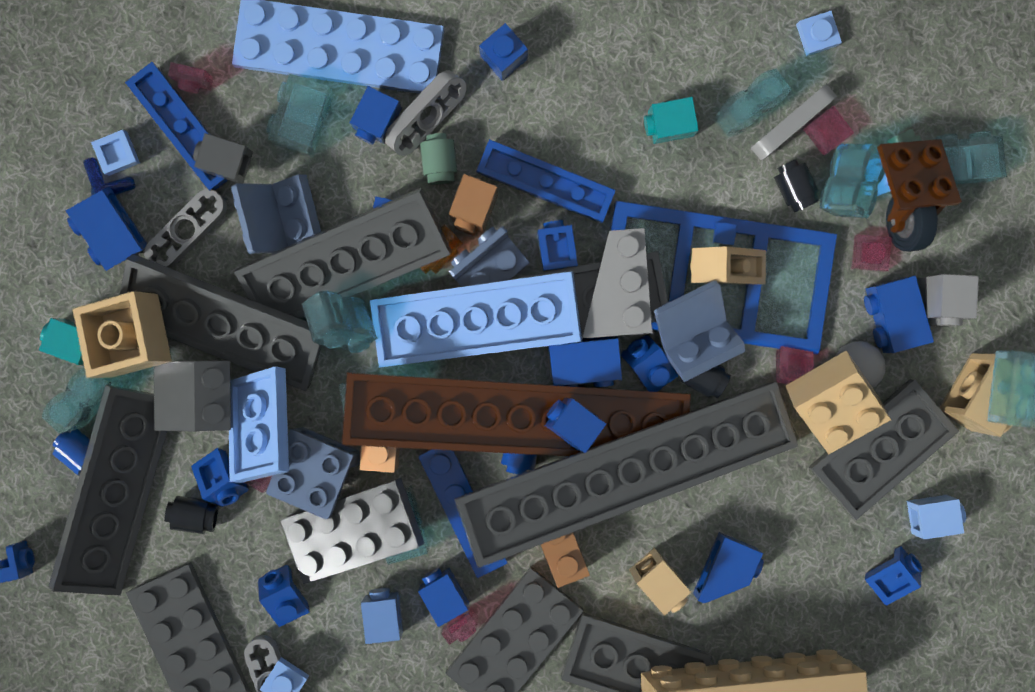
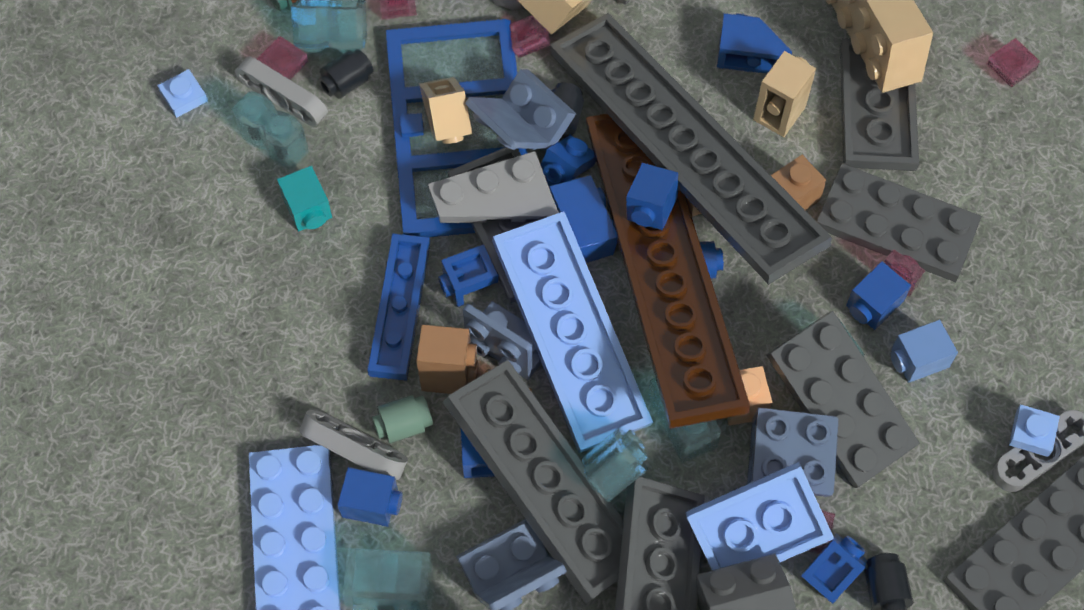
camera: 100 degrees left, 25 degrees down
blue bracket [258,565,310,627] -> none
blue plate [418,449,508,578] -> none
blue brick [479,23,528,81] -> none

